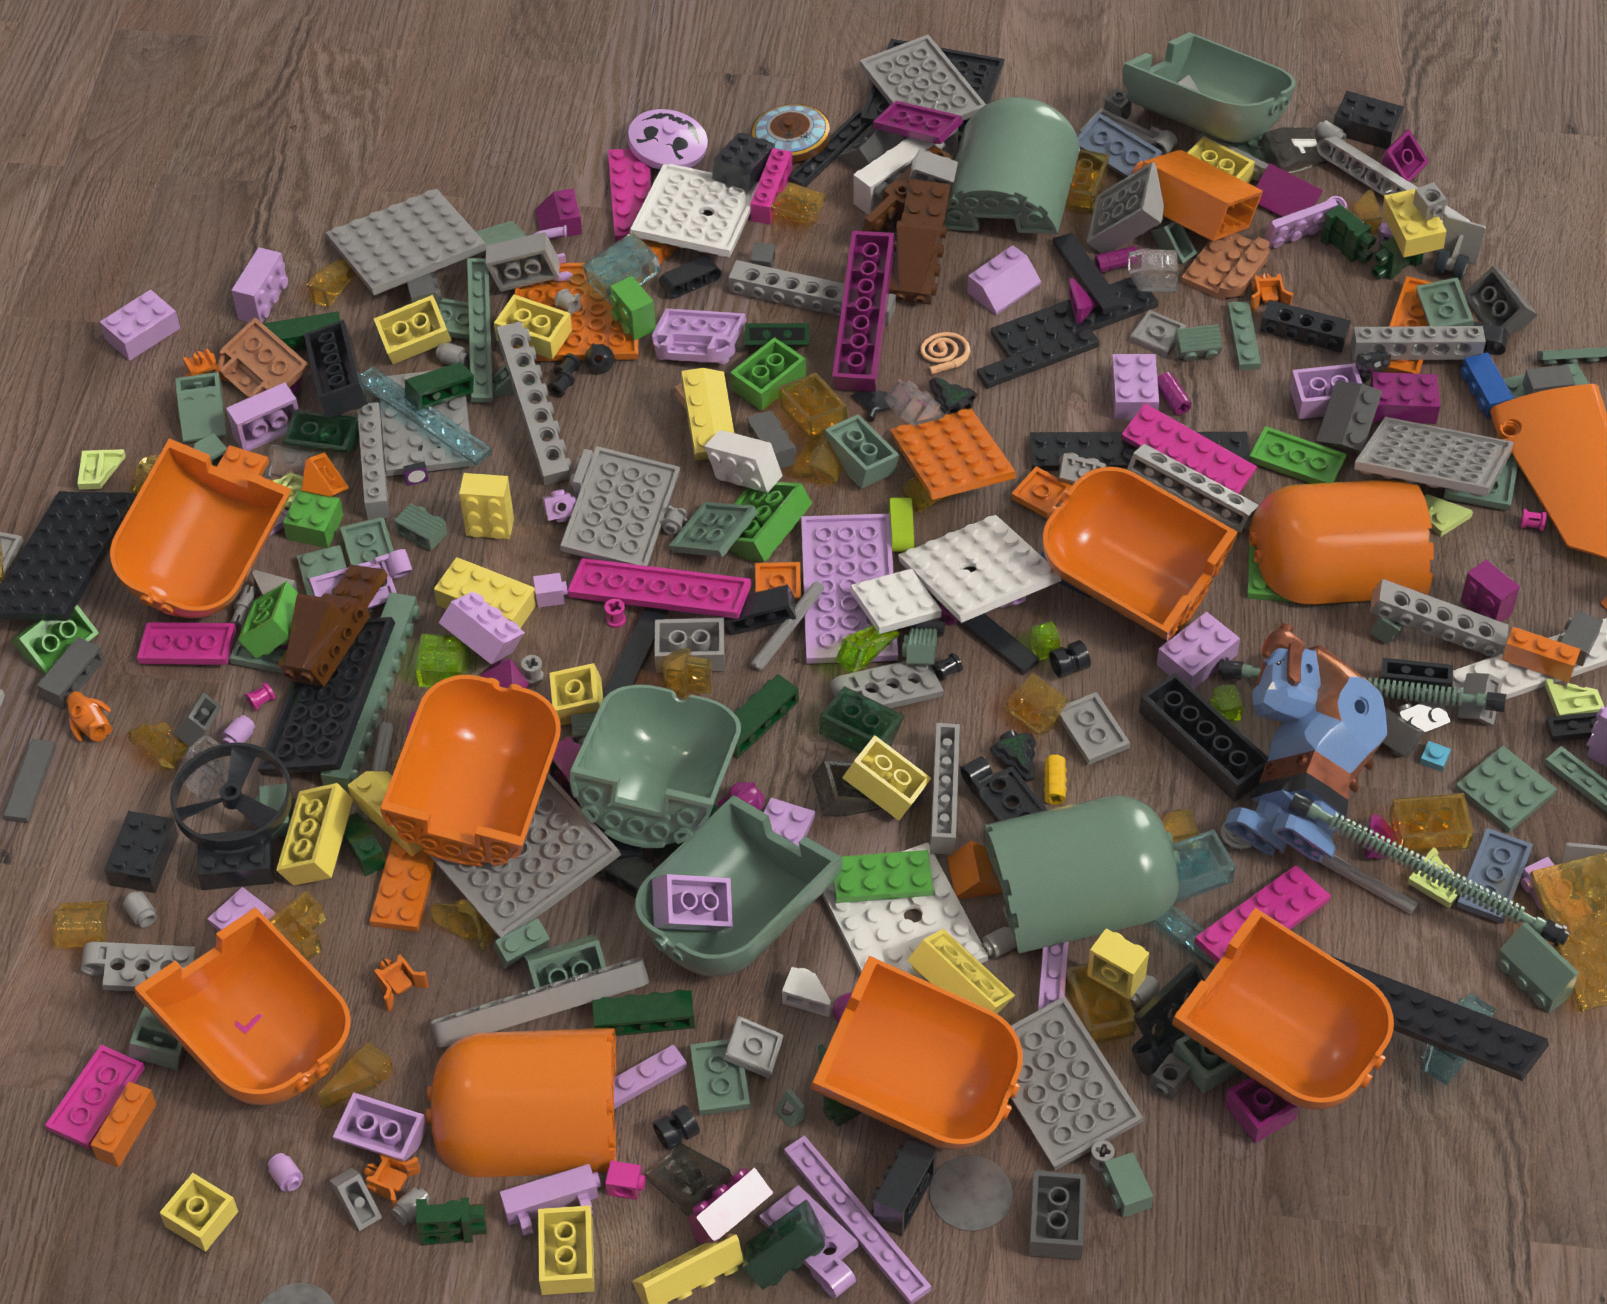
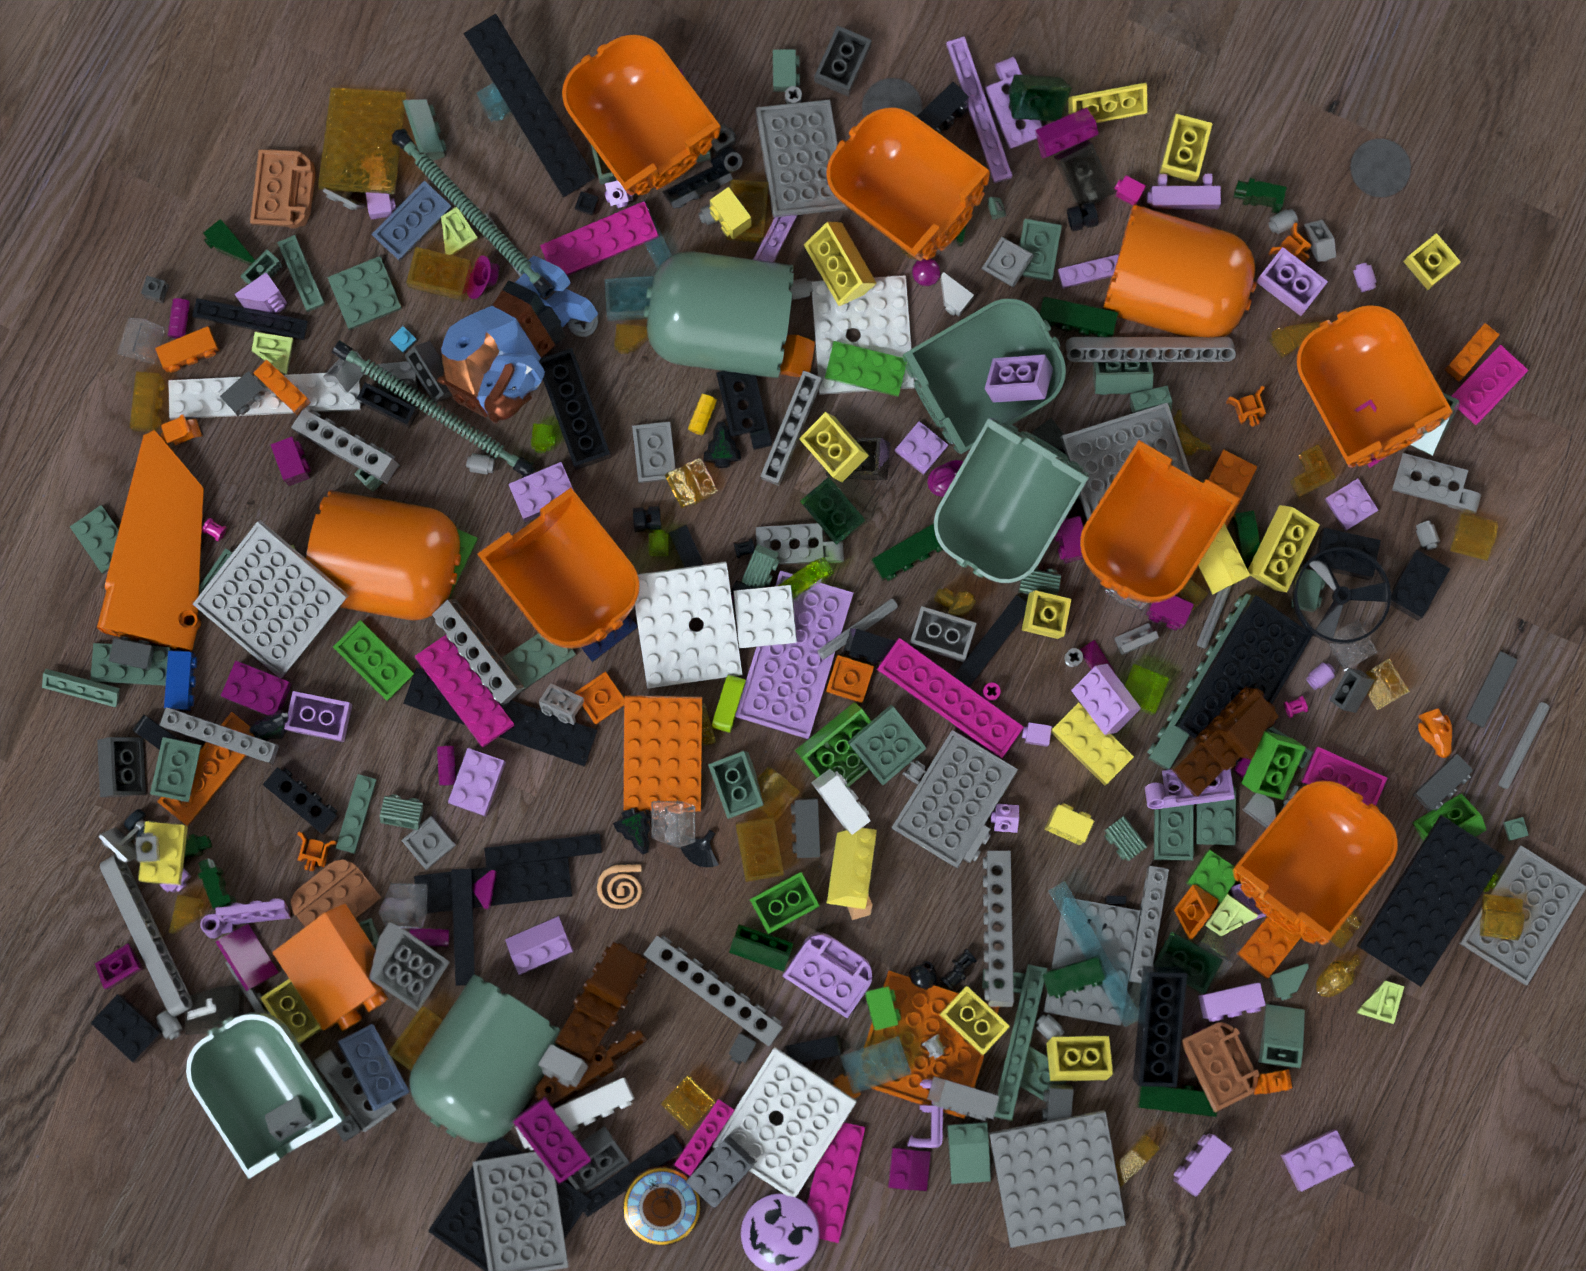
camera: 165 degrees left, 30 degrees up
magenta brick [832,231,895,392] -> none
dark grey slope [1315,381,1382,456] -> none

